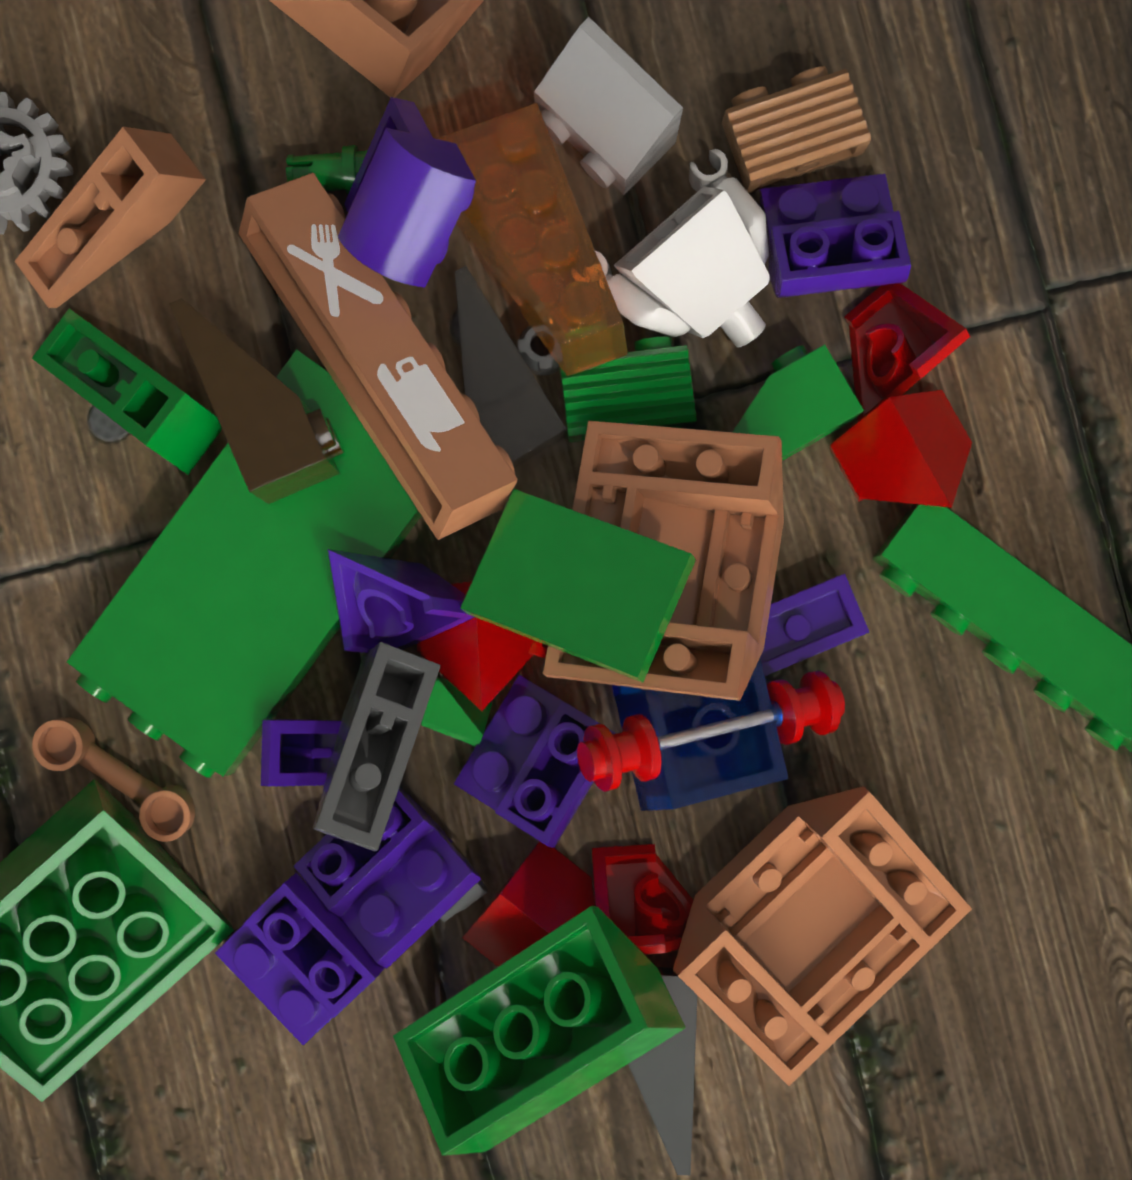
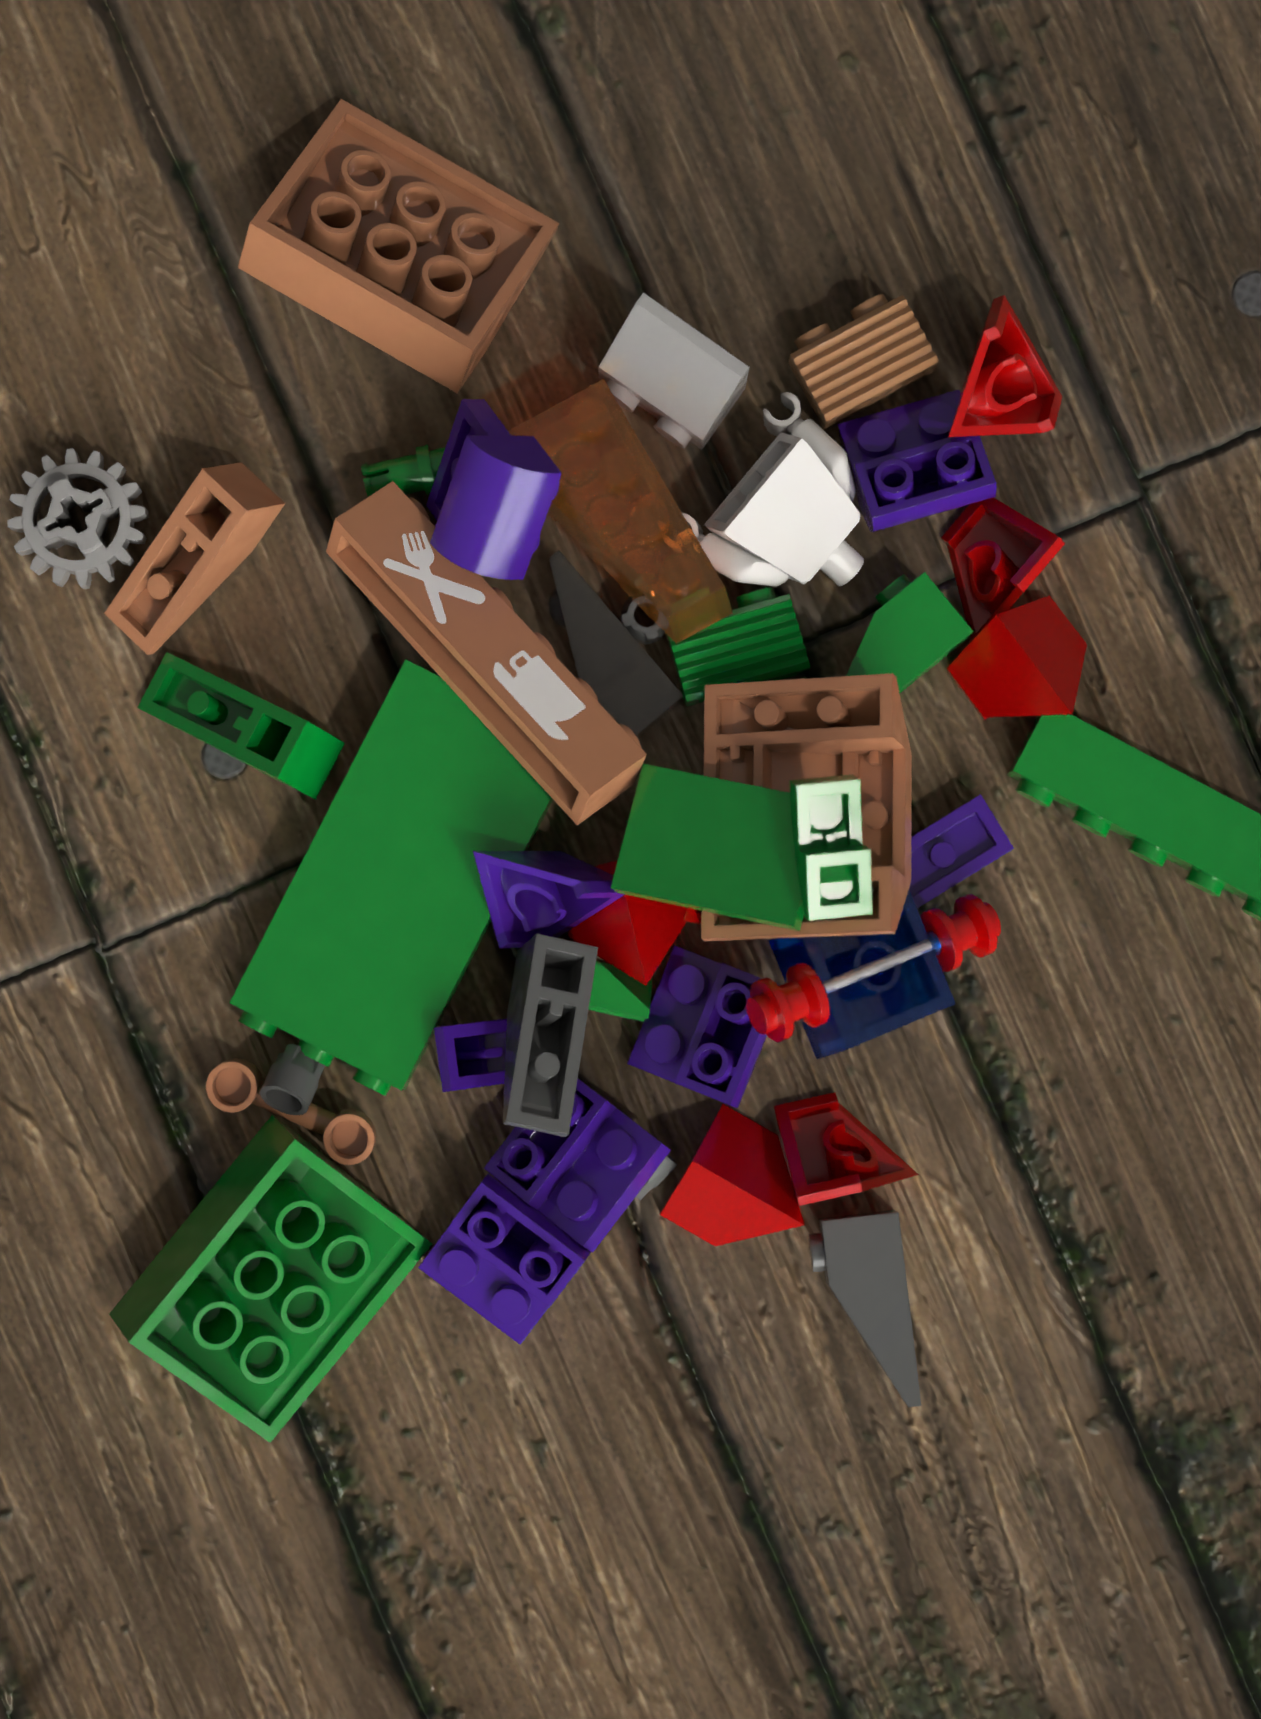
camera: 10 degrees left, 0 degrees up
dark brown slope [169,298,344,504] -> none
green slope [393,906,686,1156] -> none
nougat slope [673,787,972,1086] -> none
none -> dark grey hose [260,1044,325,1115]
none -> slope [789,774,873,920]
none -> red slope [948,295,1063,437]

